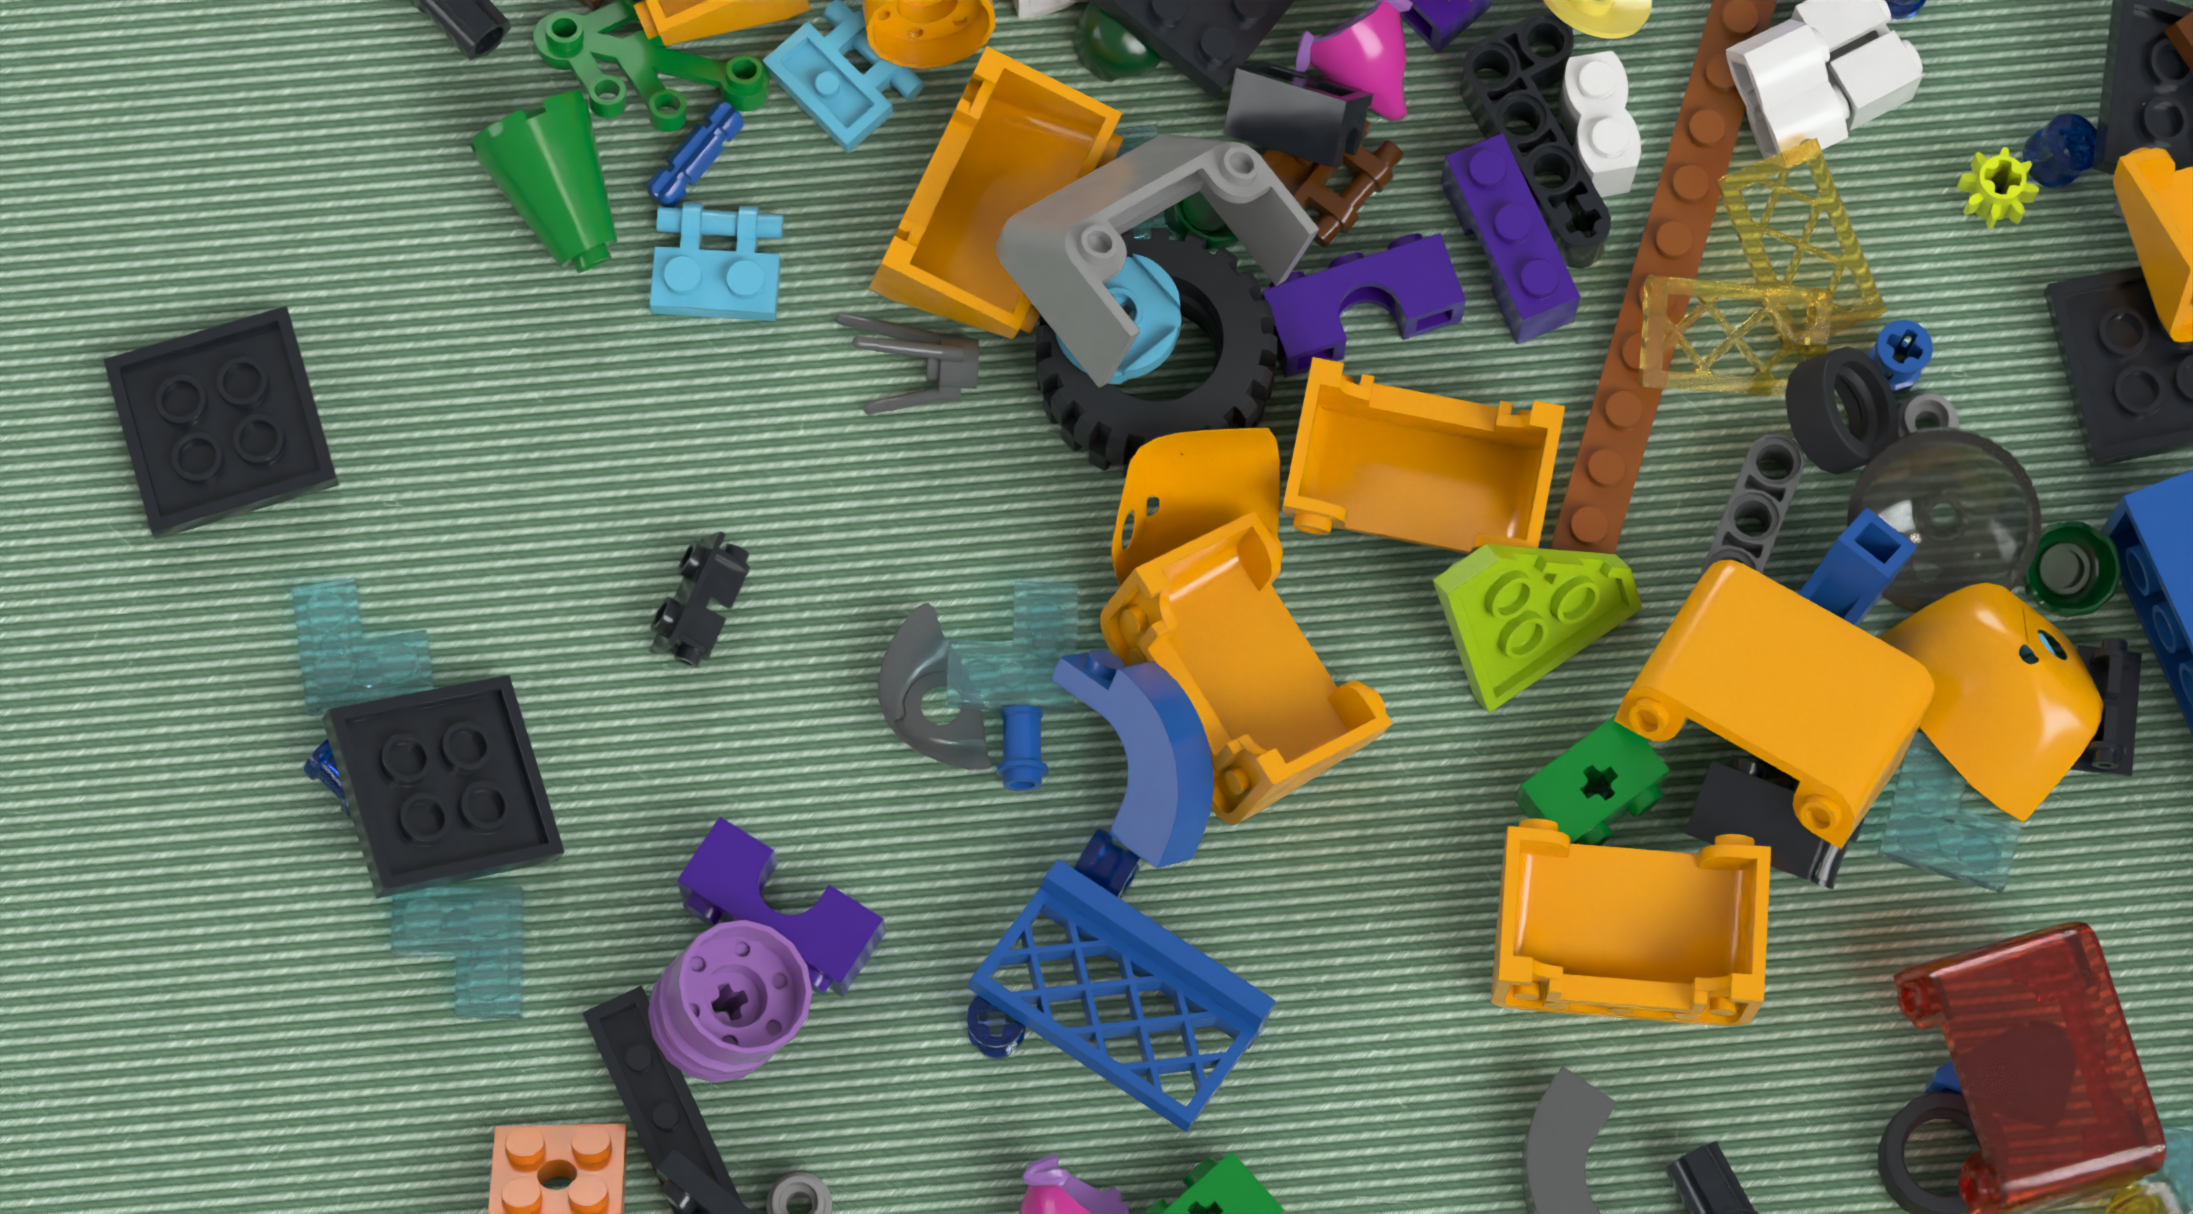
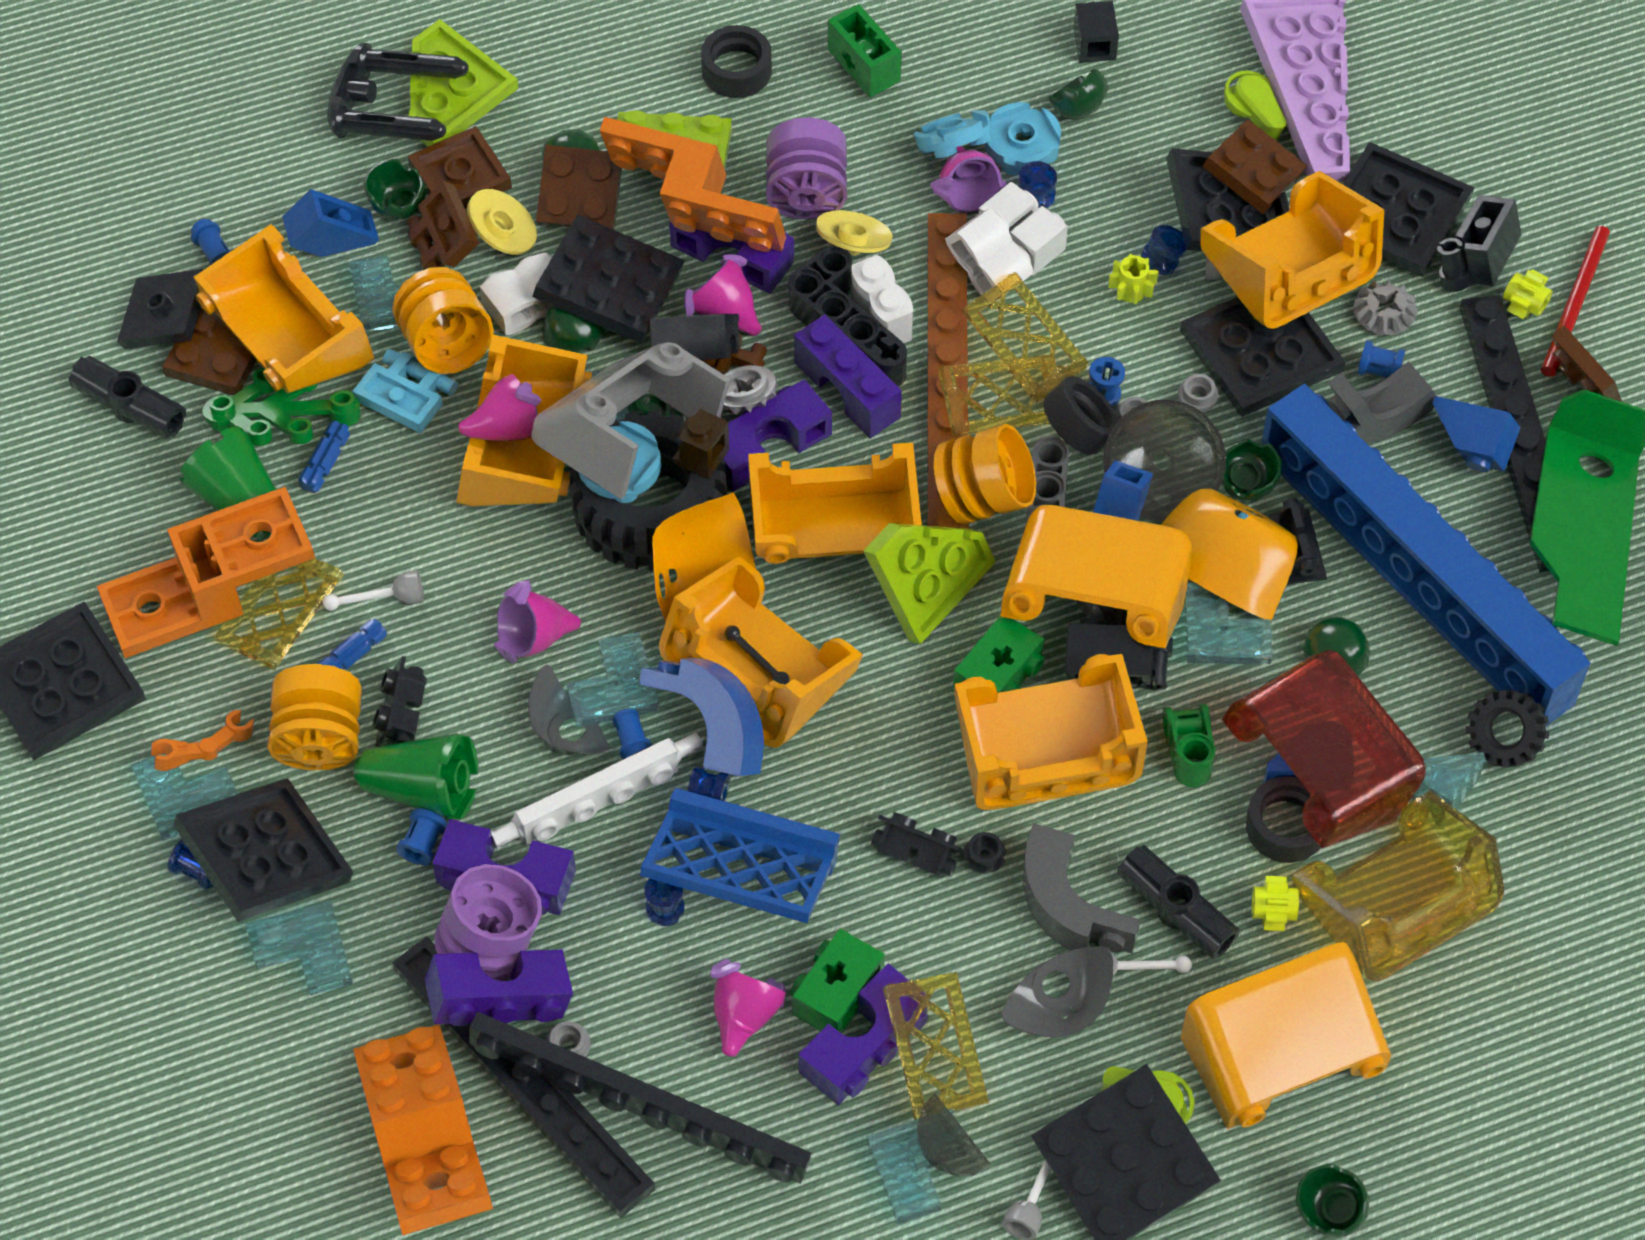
camera: 15 degrees left, 15 degrees down
medium azure plate [649,202,784,321] -> none
dark grey plant [836,313,979,415] -> none
none -> orange bracket [97,487,315,658]
none -> orange piece [151,710,254,771]
none -> clear yellow window [214,559,344,670]
none -> light orange wheel [267,664,362,770]
none -> blue axle [317,619,387,670]
none -> hinge [323,570,424,611]
none -> green cone [353,733,478,819]
none -> blue bush [396,808,447,866]
none -> dark purple arch [424,949,573,1026]
none -> dark pink hat [458,374,542,441]
none -> white plate [491,732,703,849]
none -> hat [494,580,581,664]
none -> dark brown brick [673,408,730,479]
none -> light grey gear [722,365,778,414]
none -> black hinge [724,625,790,685]
none -> black hinge [871,812,963,878]
none -> light orange wheel [934,423,1036,525]
none -> black plate [963,832,1006,873]
none -> green piece [1162,703,1215,787]
none -> light grey plate [1178,374,1219,413]
none -> dark green hair [1303,617,1370,680]

